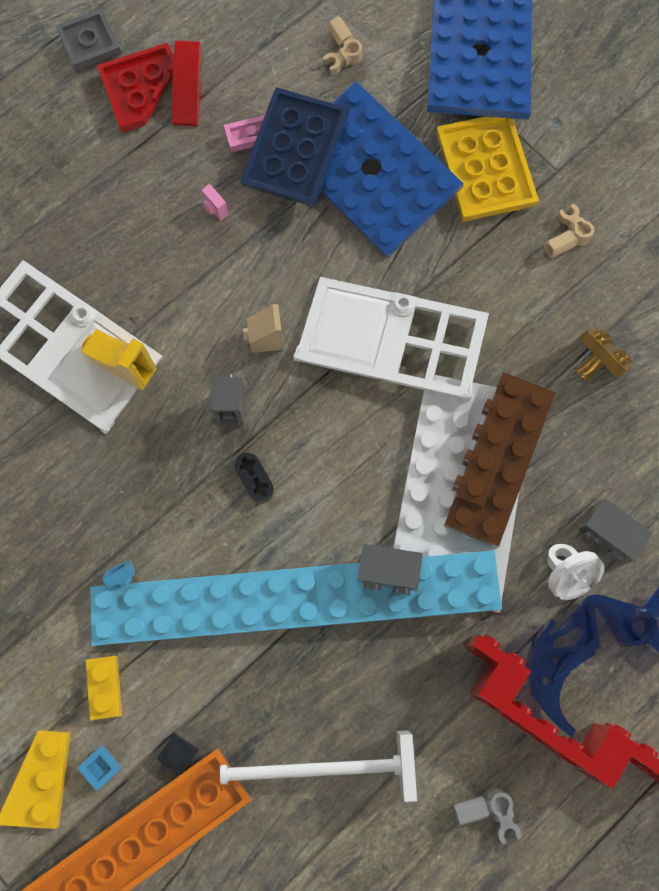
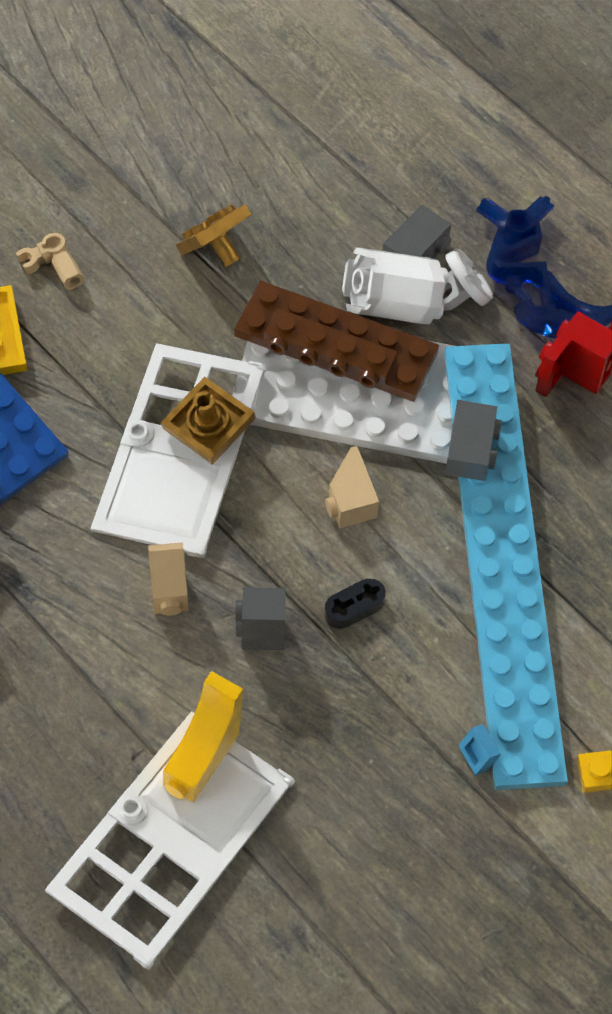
camera: 90 degrees left, 15 degrees down
none -> pearl gold plate [161,376,256,465]
none -> tan slope [325,446,379,529]
none -> white brick [342,247,449,324]

